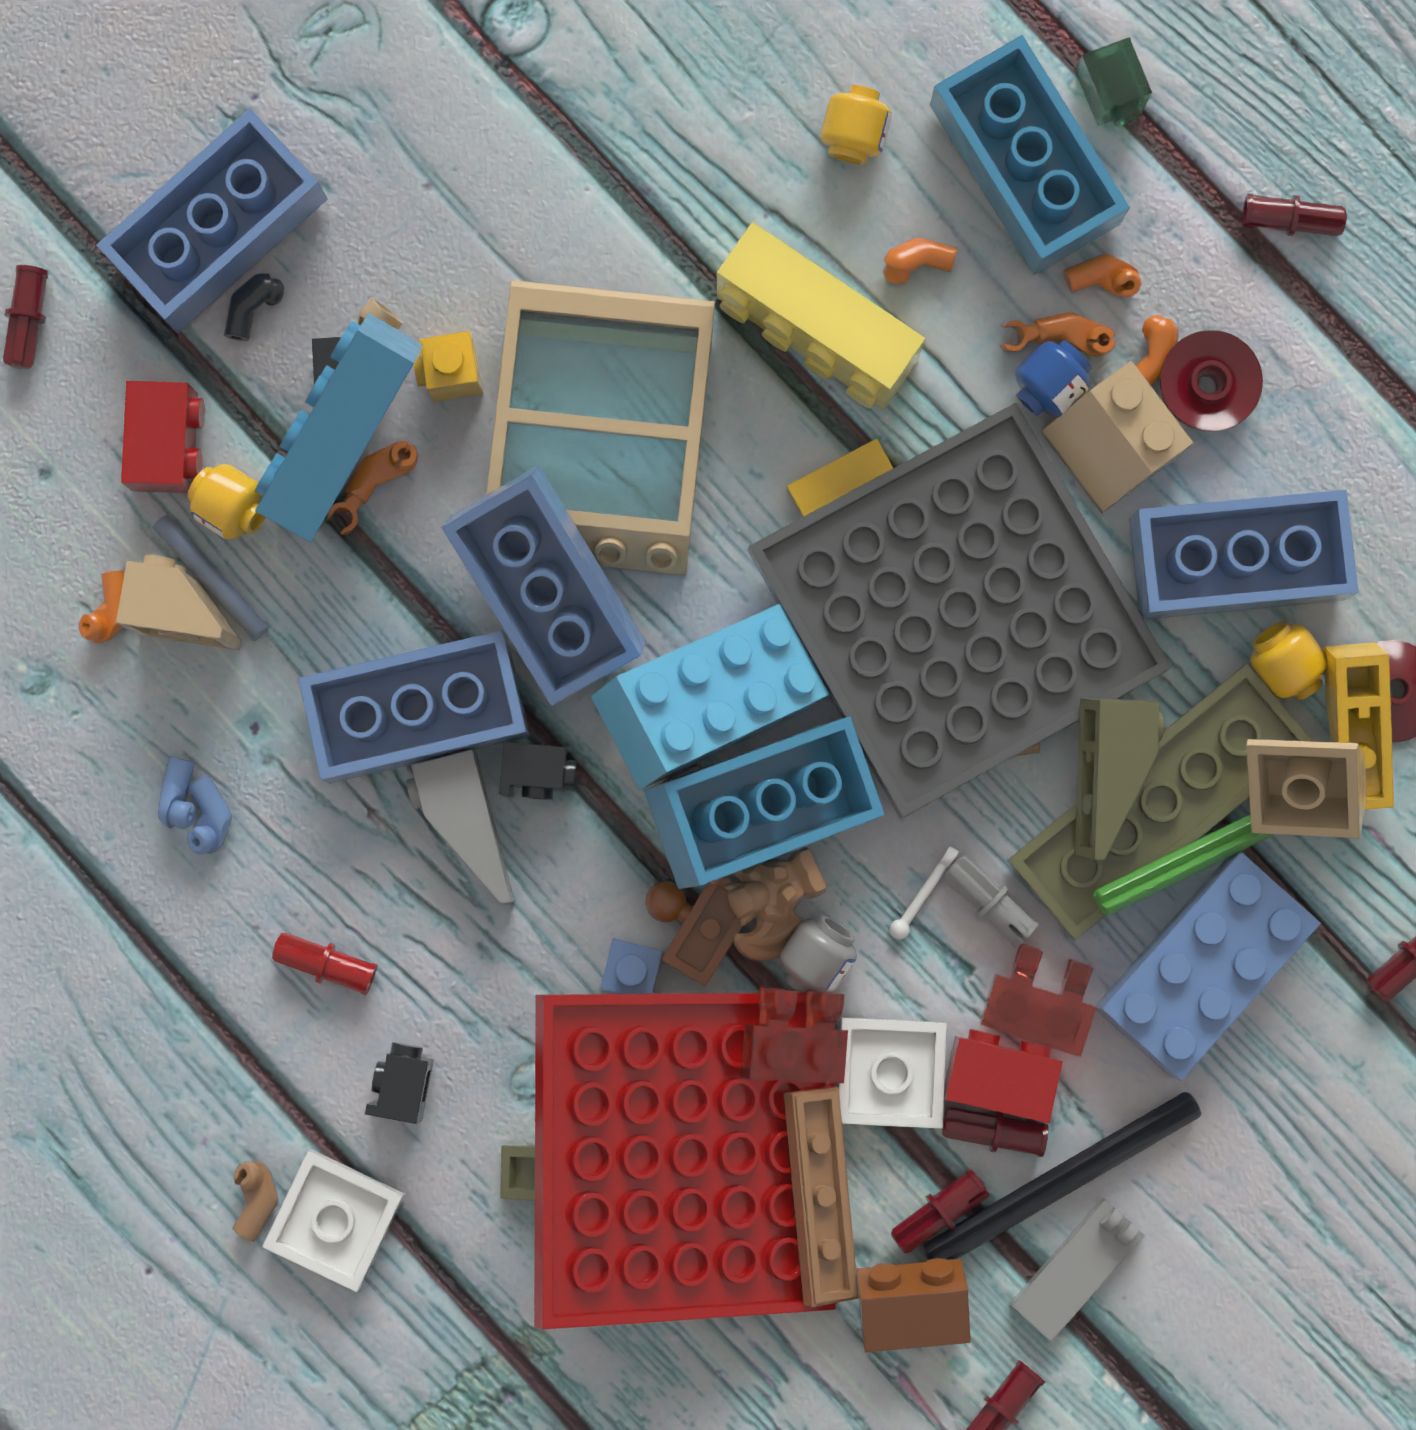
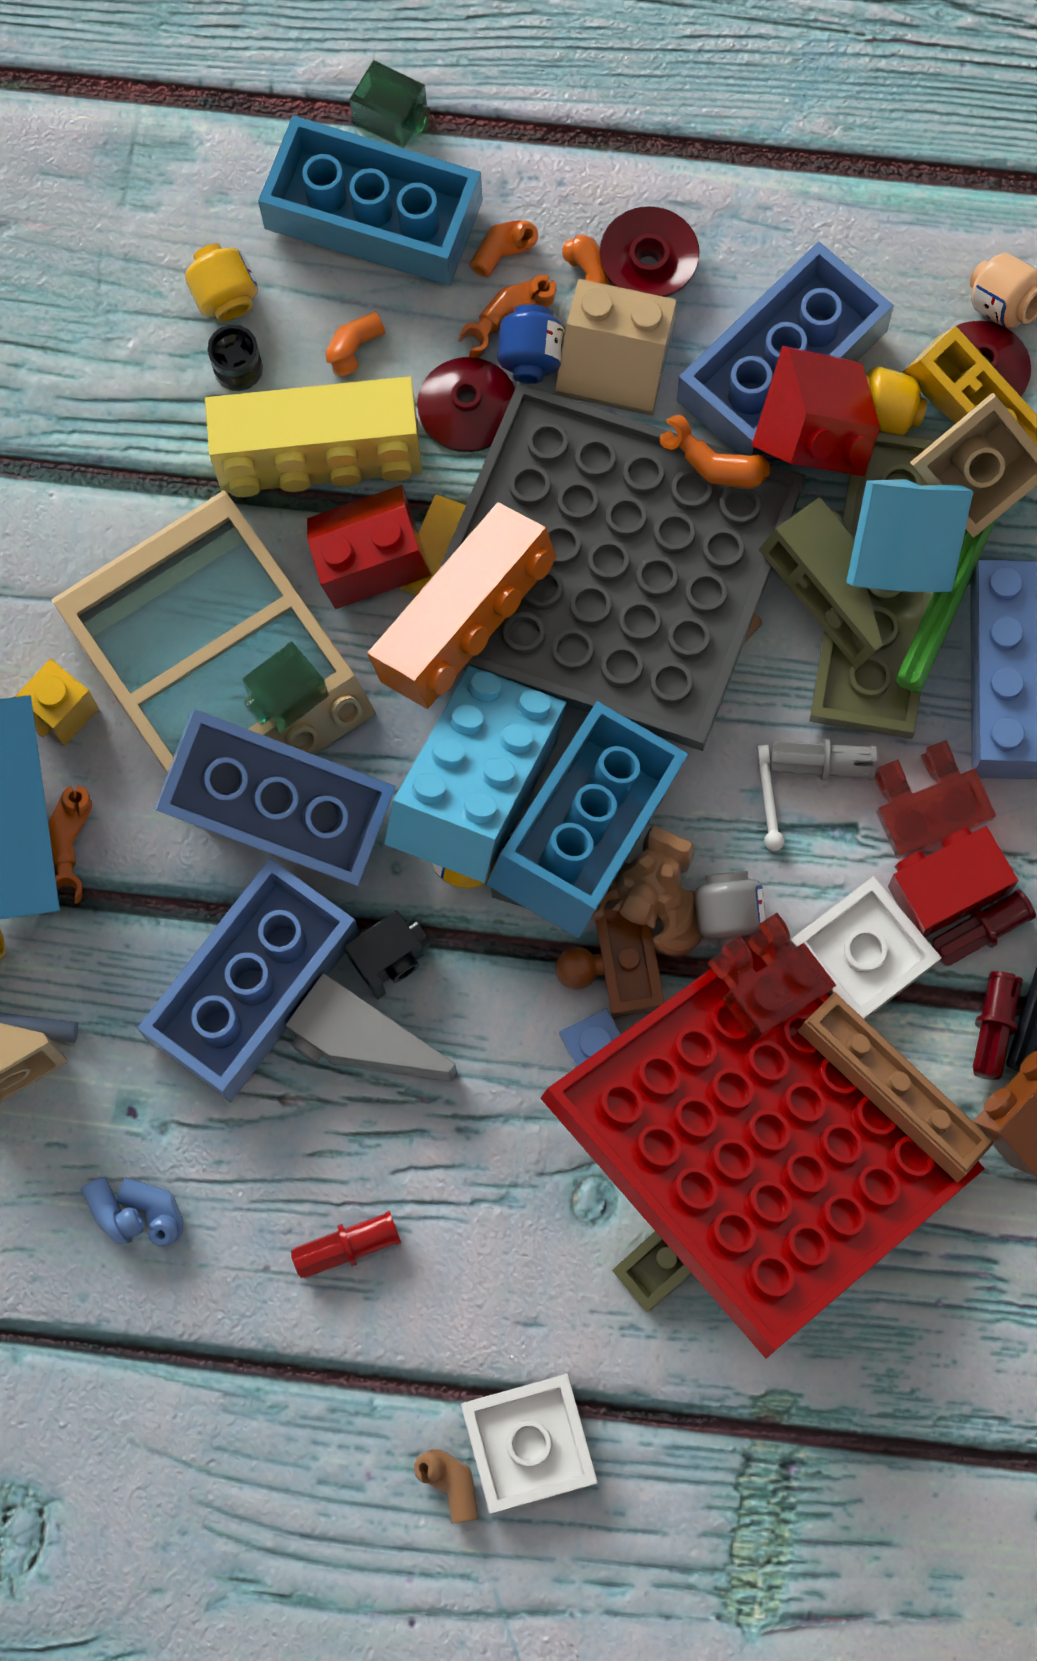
camera: 40 degrees left, 10 degrees down
black brick [365,1042,434,1124] -> none
dark red axle [1242,193,1347,236] -> none
none -> black wheel [207,325,263,391]
none -> clear green brick [242,641,329,734]
none -> red slope [307,485,432,610]
none -> brick [367,502,557,709]
none -> dark red dish [417,357,515,452]
none -> orange arm [660,415,771,488]
none -> red slope [751,345,880,477]
none -> medium azure slope [846,479,974,592]

